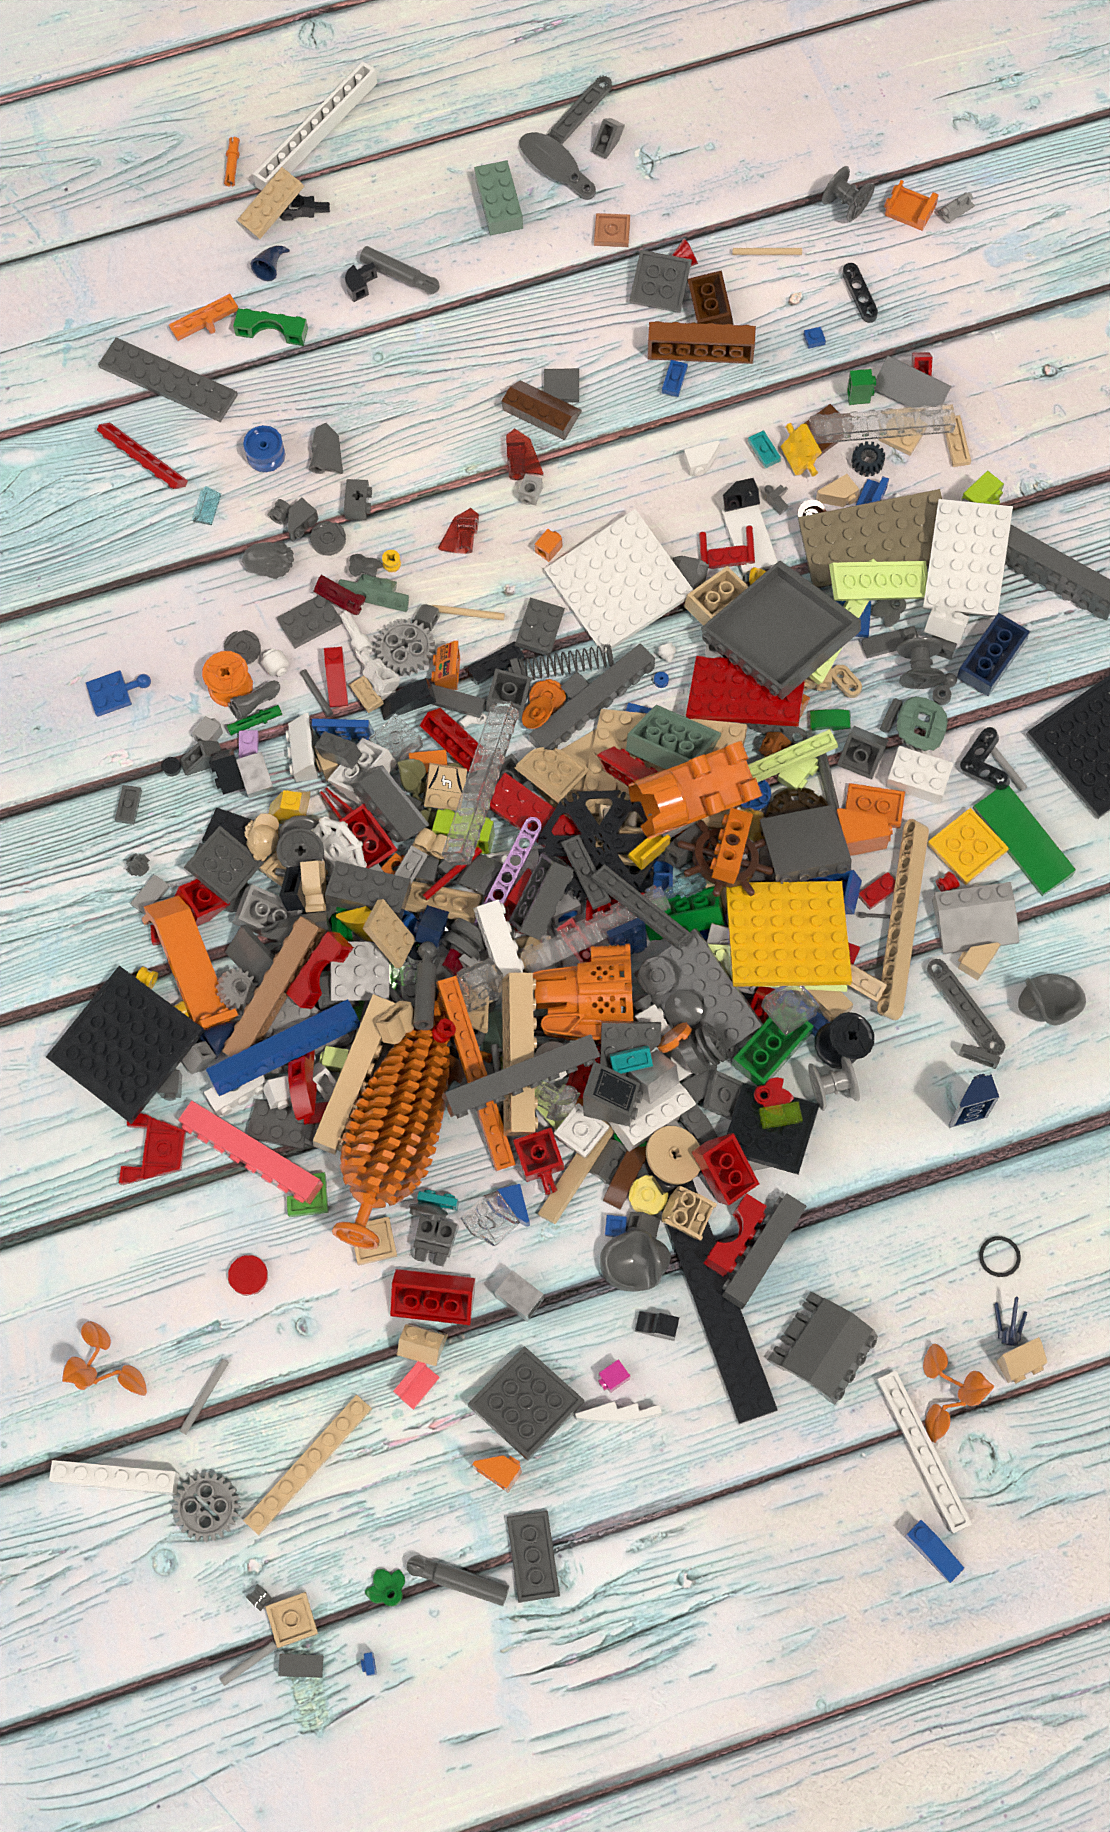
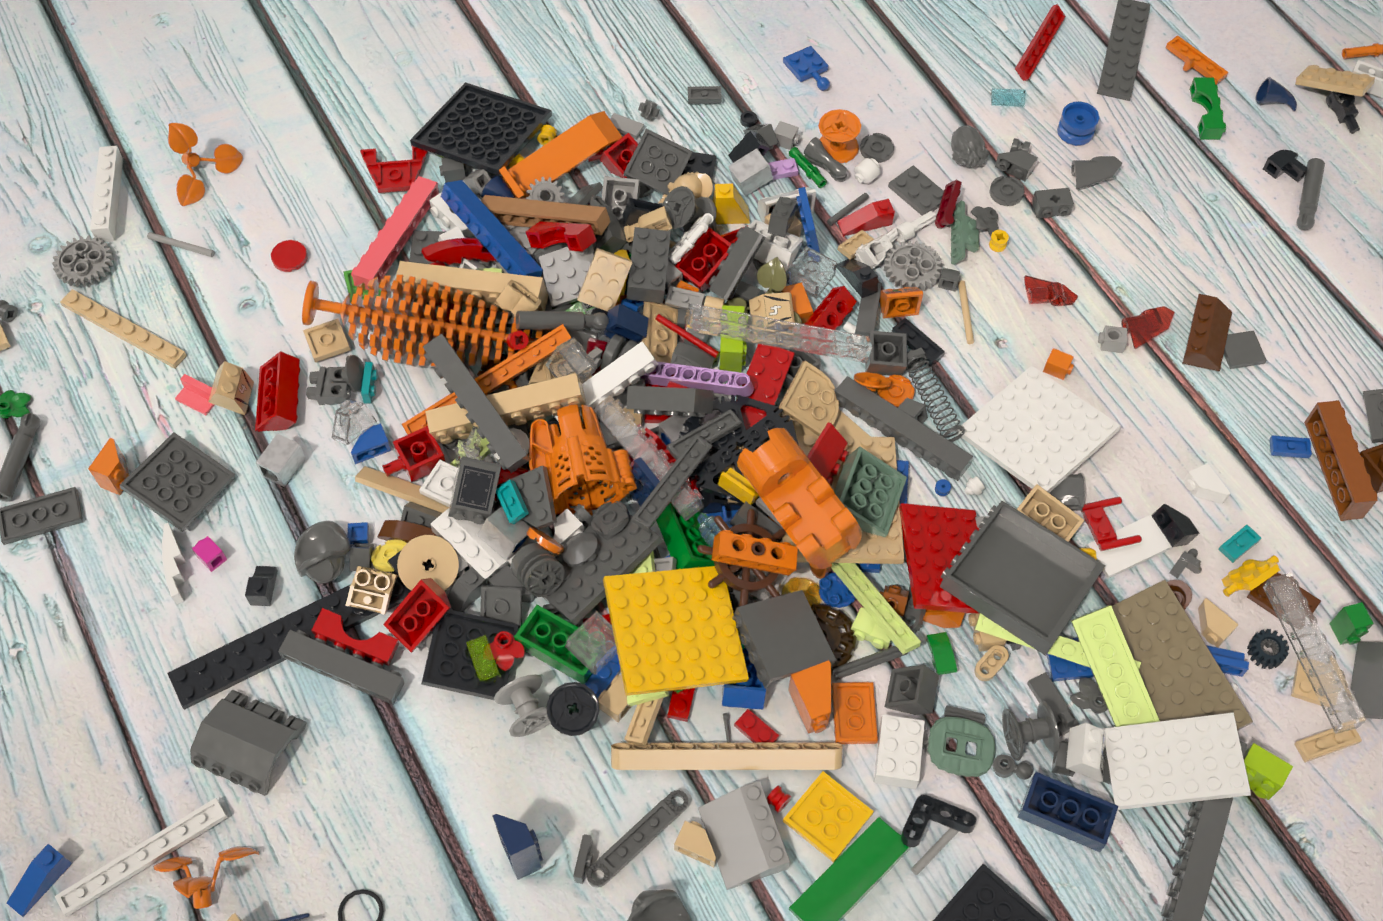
camera: 75 degrees right, 10 degrees down
dark grey plate [515,597,565,656] -> none

